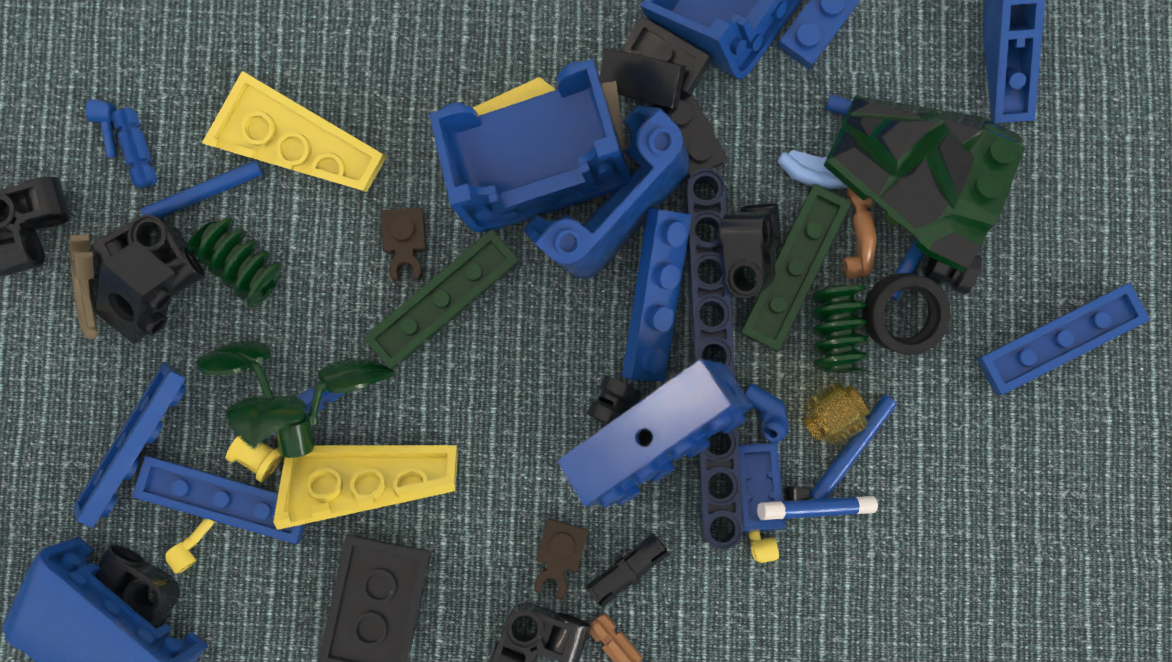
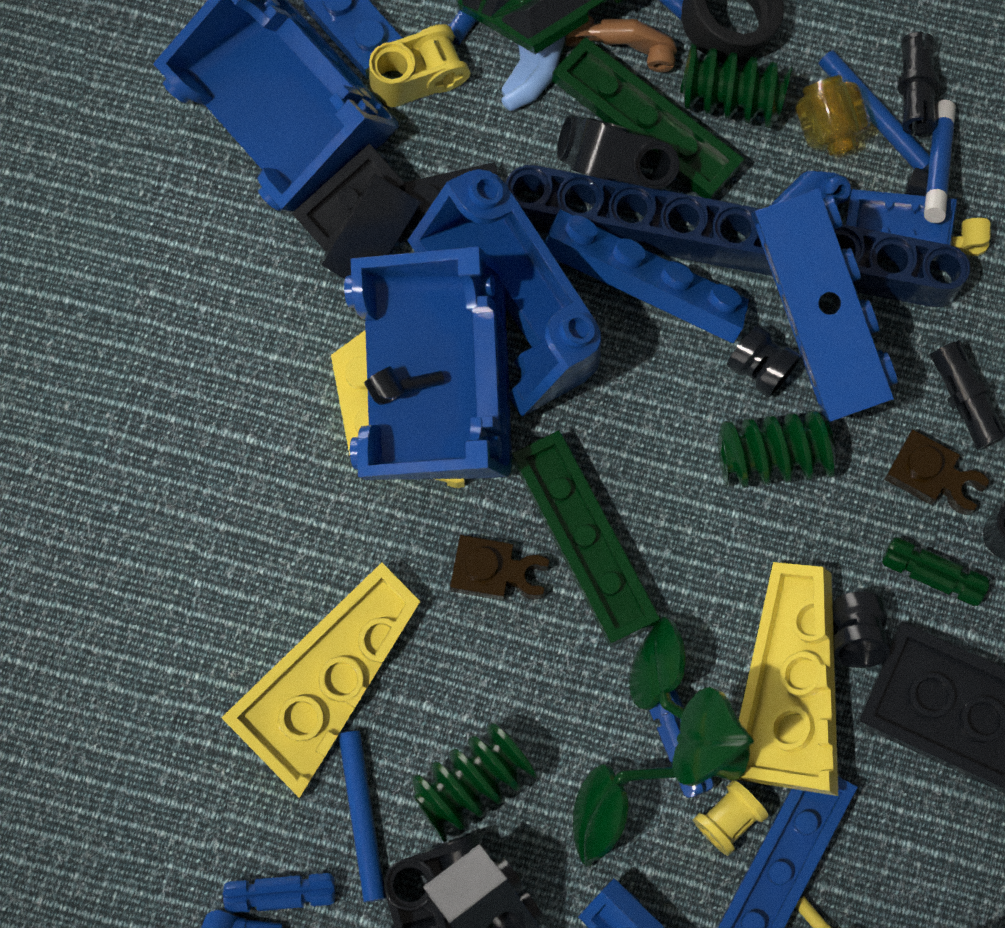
camera: 75 degrees left, 10 degrees down
none -> black hand [364,366,444,405]
none -> light yellow piece [369,24,471,107]
none -> dark green piece [718,411,836,488]
none -> black wheel [832,591,890,668]
none -> dark green axle [882,537,990,606]
none -> black pin [898,32,939,136]

